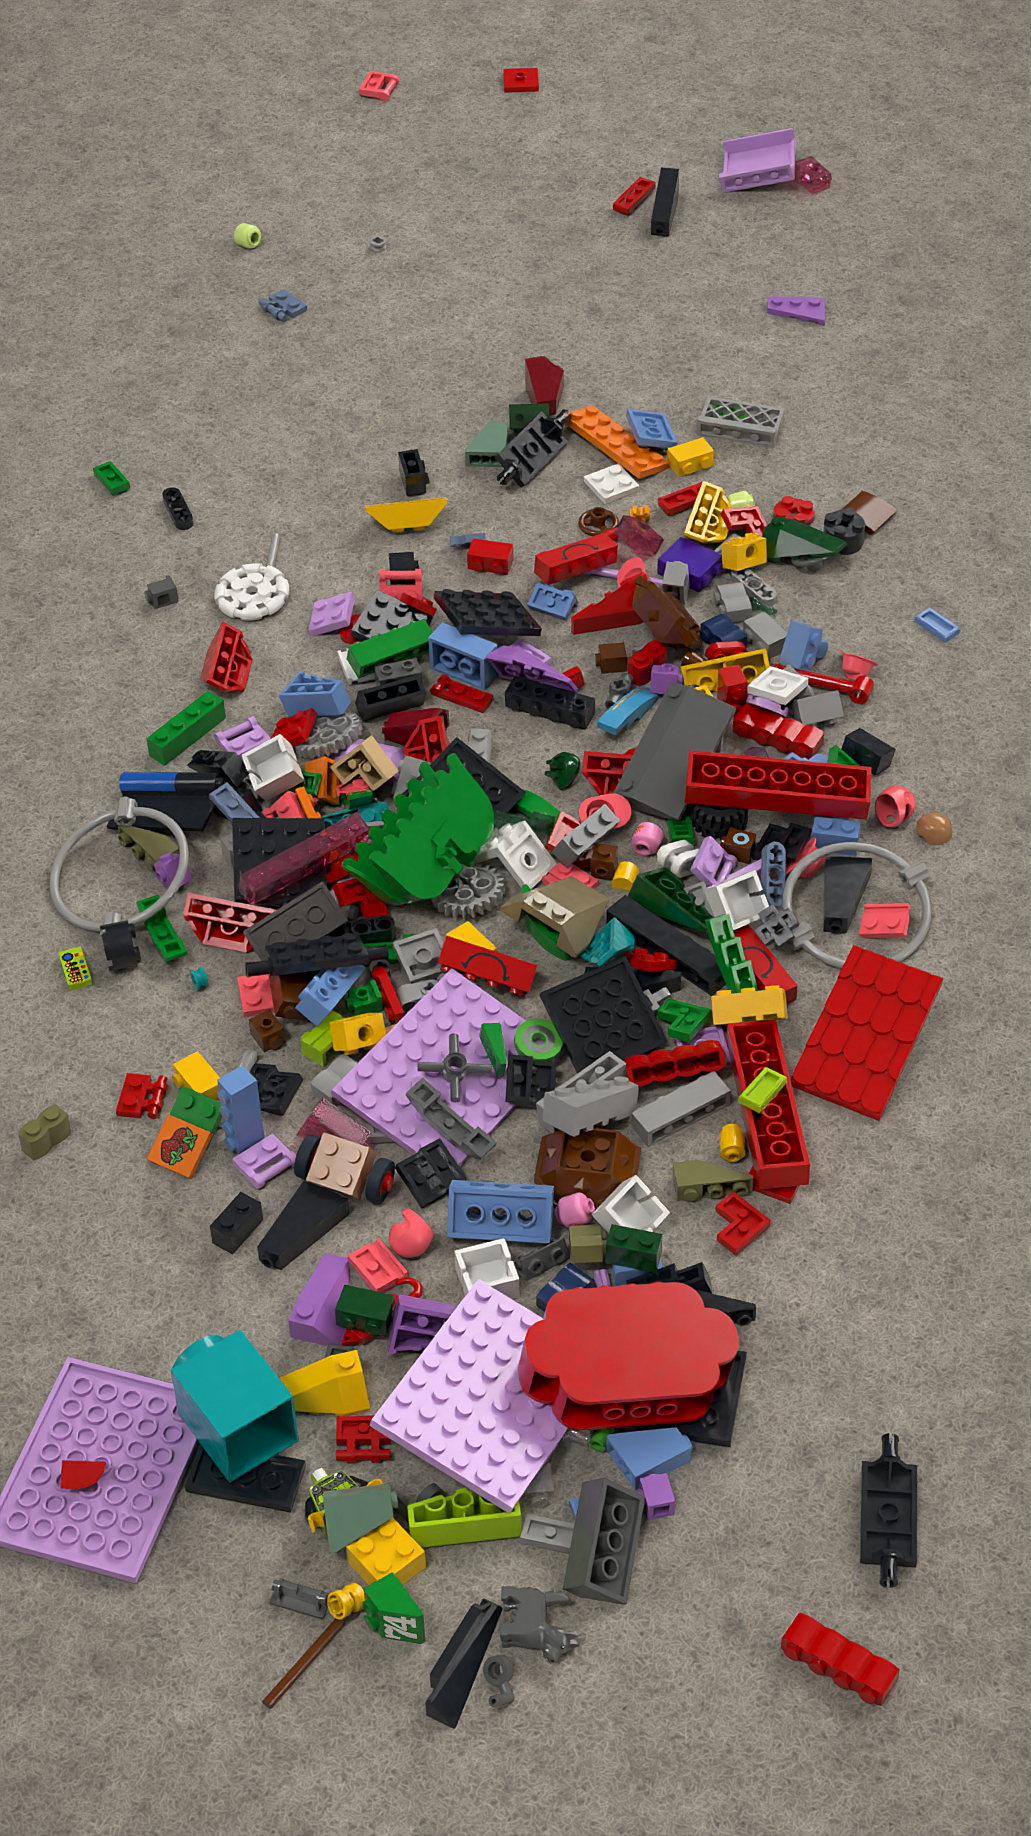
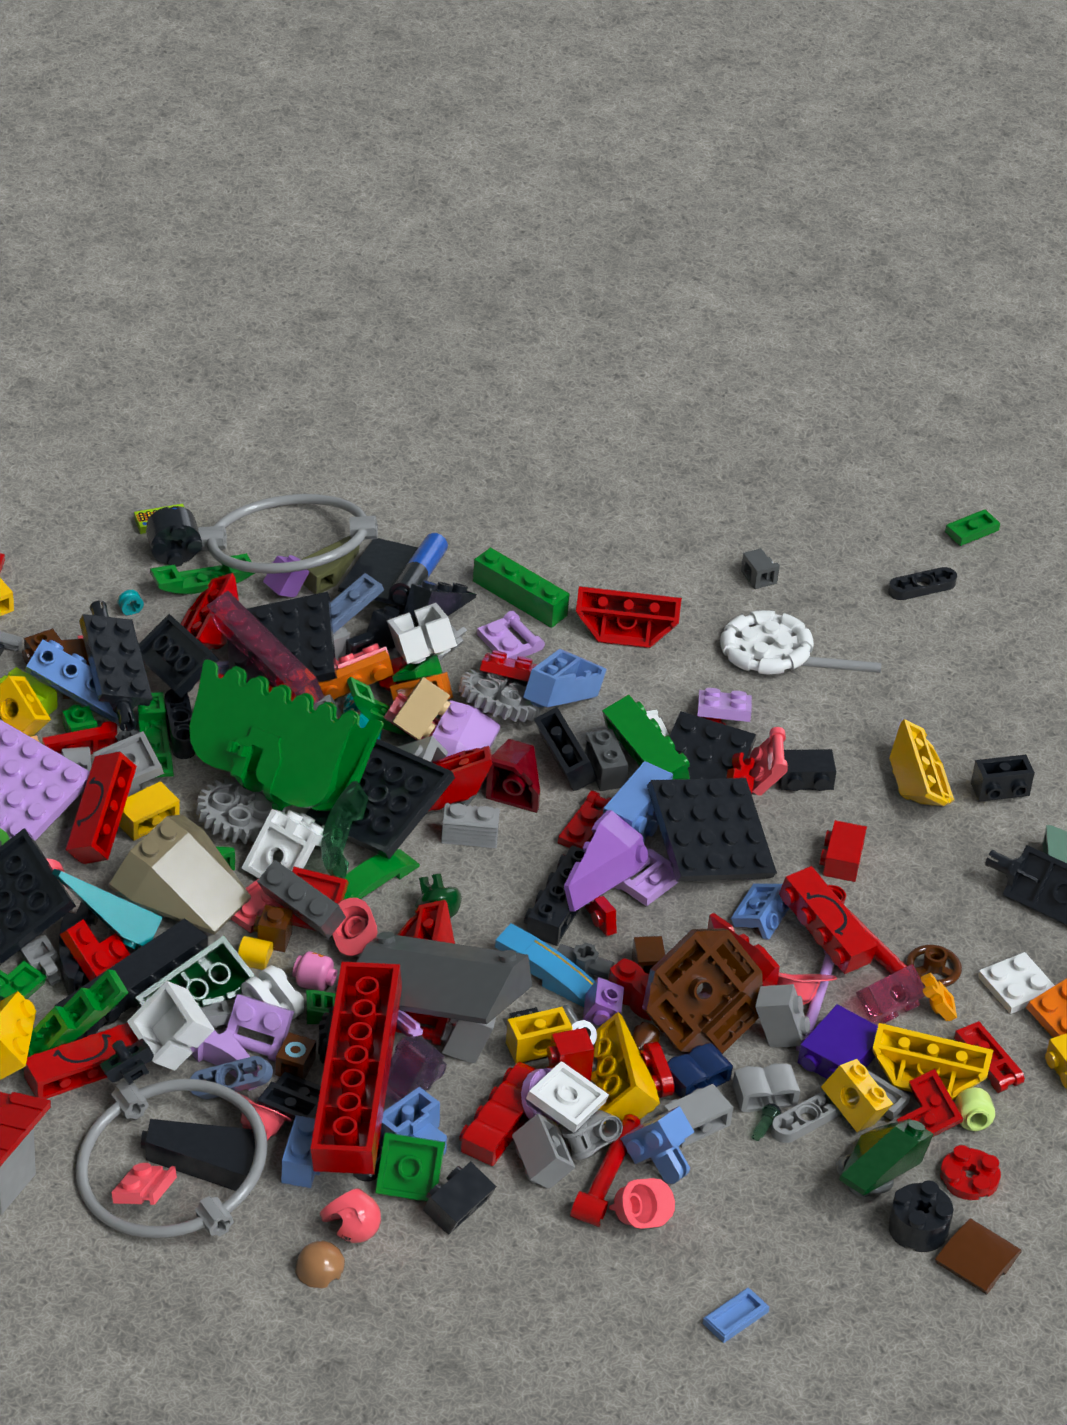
camera: 85 degrees right, 5 degrees down
sand blue plate [450,533,486,548] -> none

